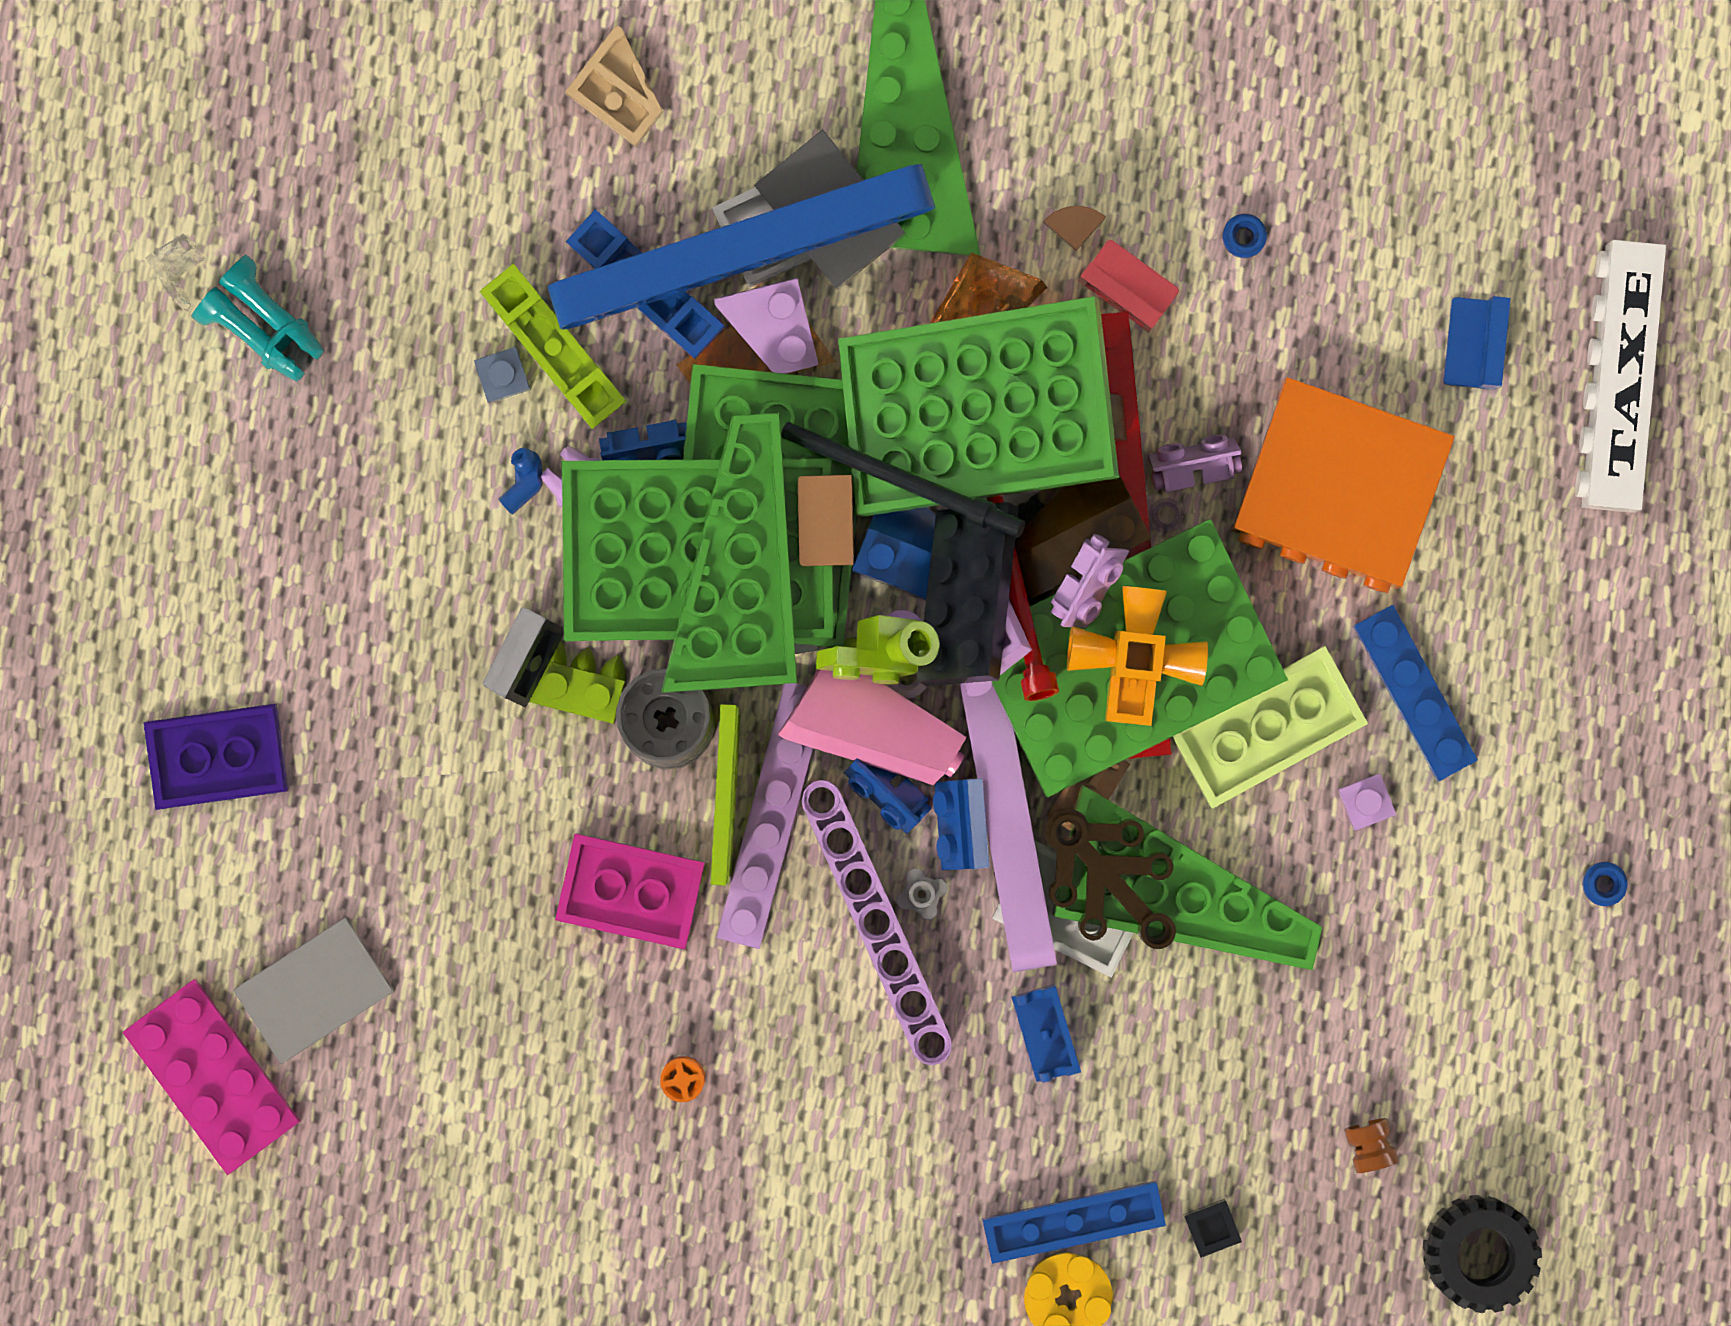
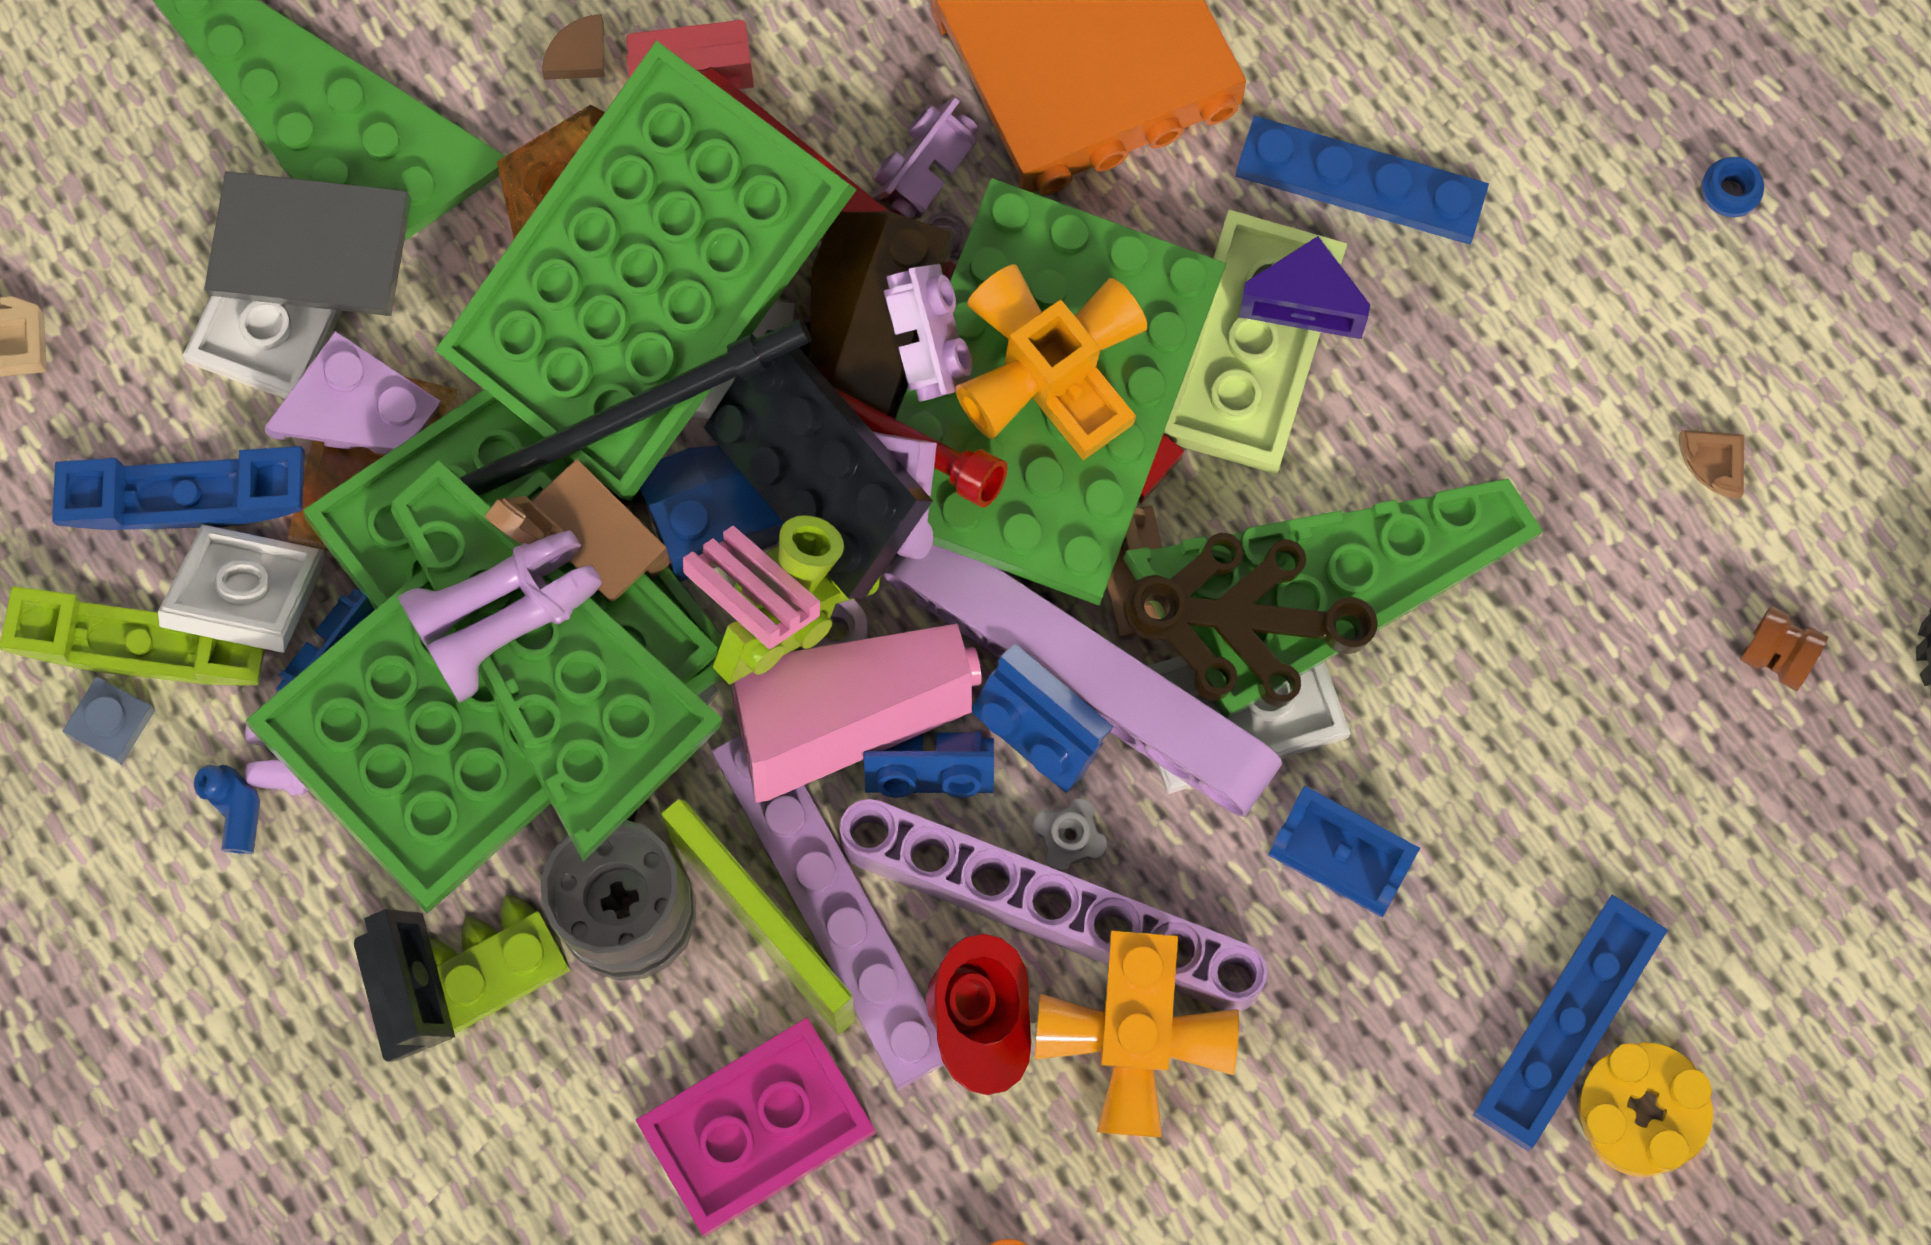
camera: 45 degrees left, 15 degrees down
blue beam [547,164,936,330] -> none
black plate [1183,1198,1242,1258] -> none
lavender plate [1338,773,1396,831] -> none
none -> white tile [158,524,324,653]
none -> lavender piece [397,530,602,704]
none -> medium nougat tile [484,496,564,544]
none -> bright pink tile [683,525,820,650]
none -> red piece [926,934,1032,1096]
none -> light orange brick [1035,931,1239,1137]
none -> dark purple slope [1239,236,1370,339]
none -> medium nougat tile [1679,430,1744,499]

